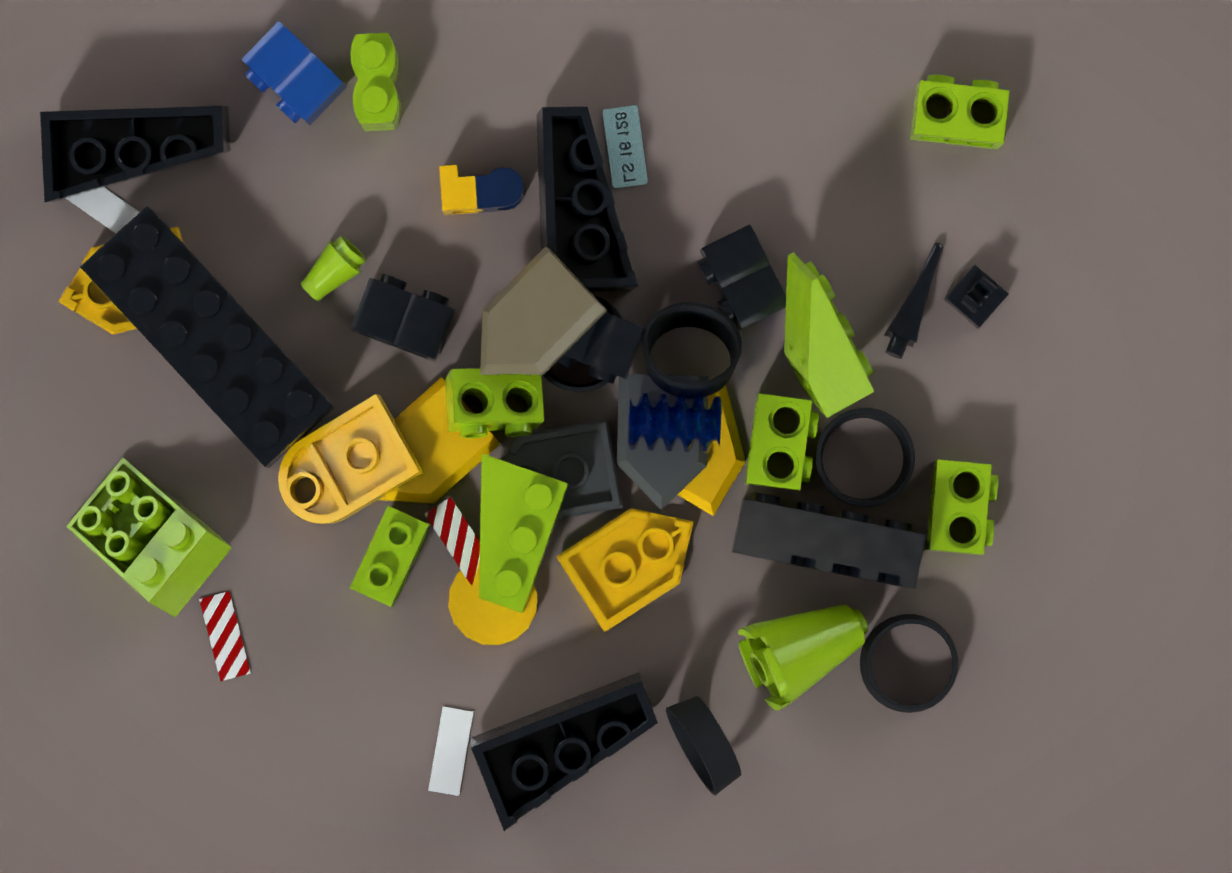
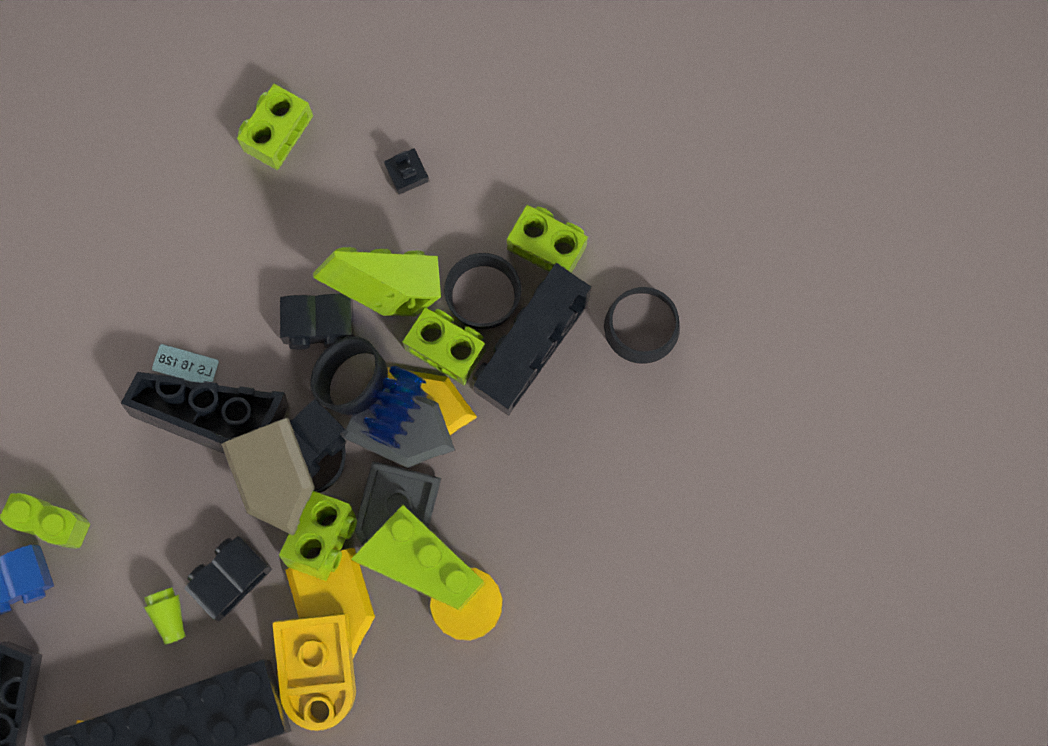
camera: 65 degrees left, 10 degrees down
lime brick [350,506,432,607] -> none
sticker [425,497,480,585] -> none
white sticker [428,706,473,796] -> none
leg [439,165,525,215] -> none
black wedge [471,672,658,831] -> none
yellow tile [556,508,694,632] -> none
black tyre [666,696,741,795] -> none
lime cone [738,604,868,711] -> none
black piece [884,243,943,359] -> none

